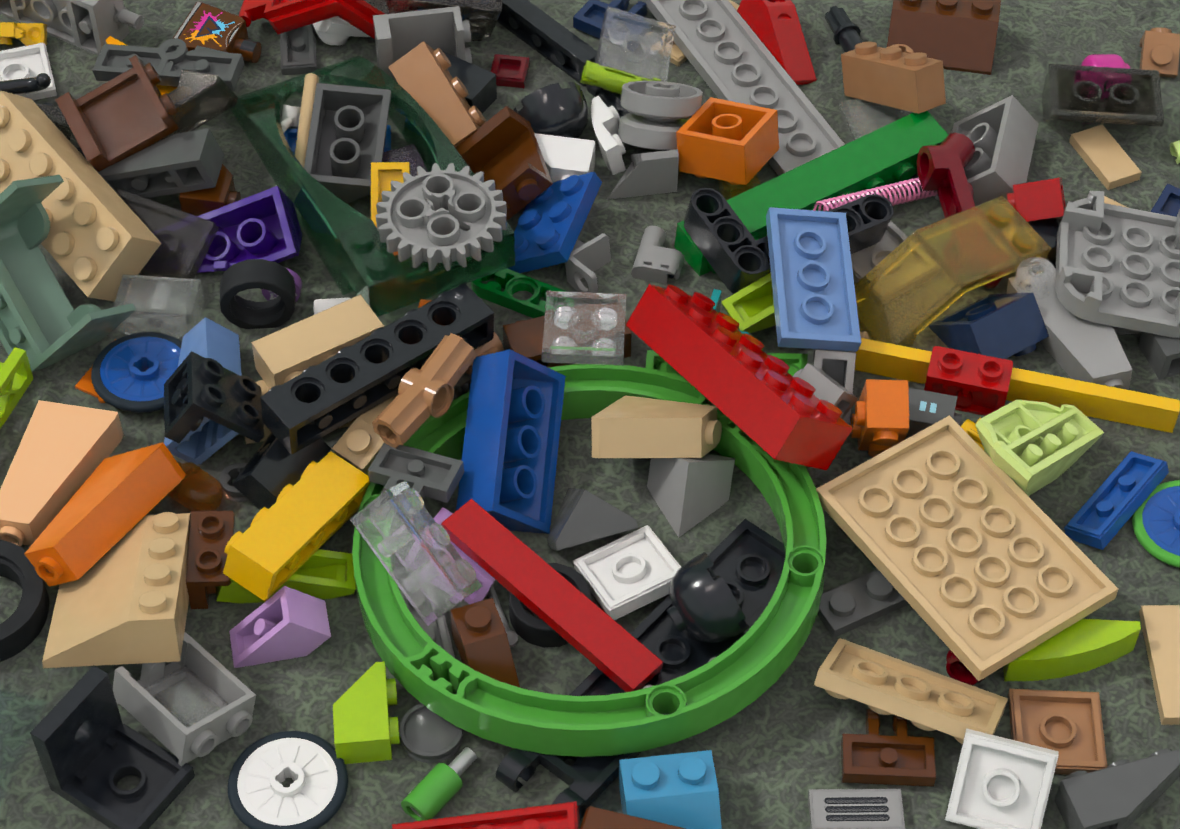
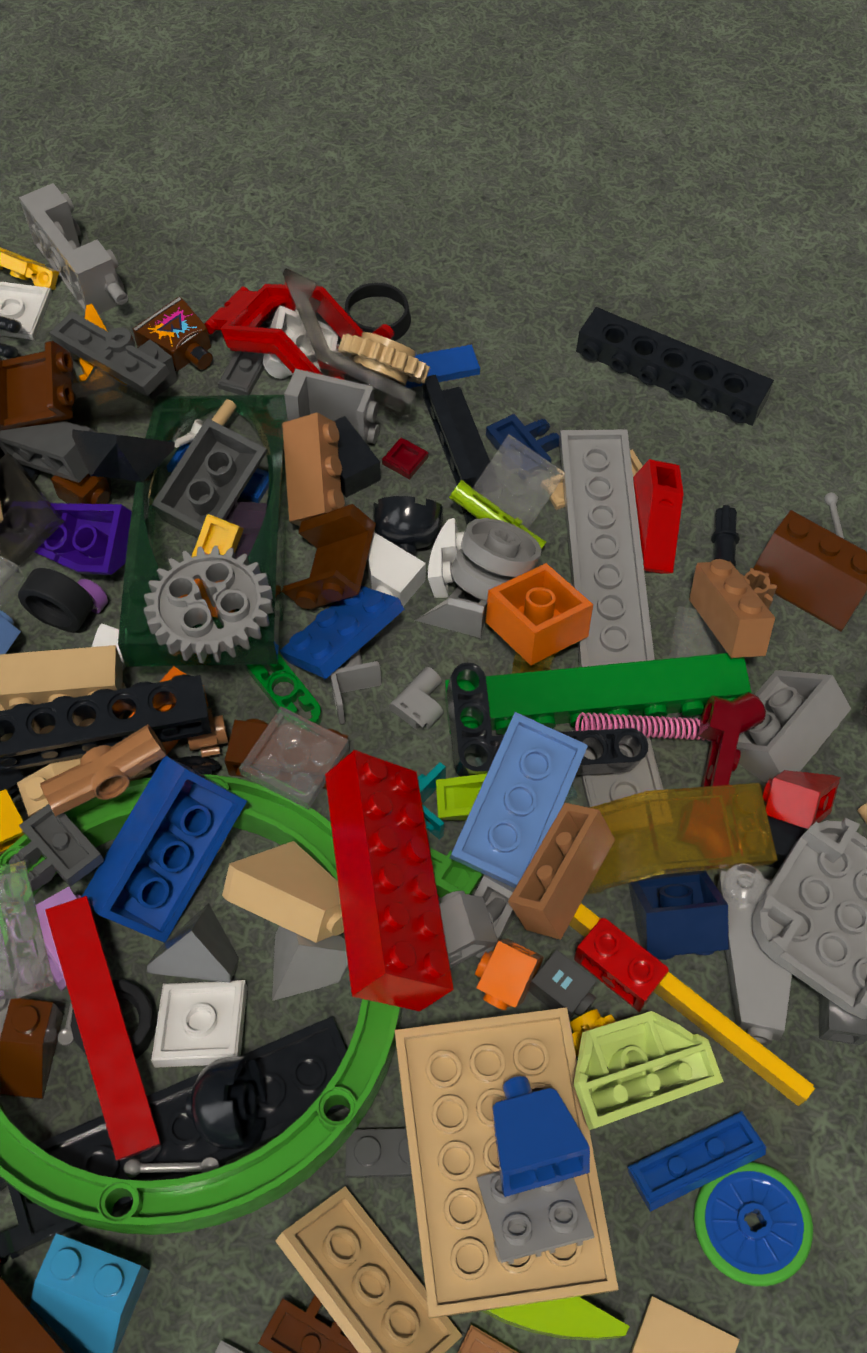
camera: 25 degrees right, 10 degrees up
none -> black slope [72,429,175,482]
none -> light grey hinge [477,1171,594,1265]
none -> blue torso [492,1076,590,1197]
none -> medium nougat brick [508,803,615,940]

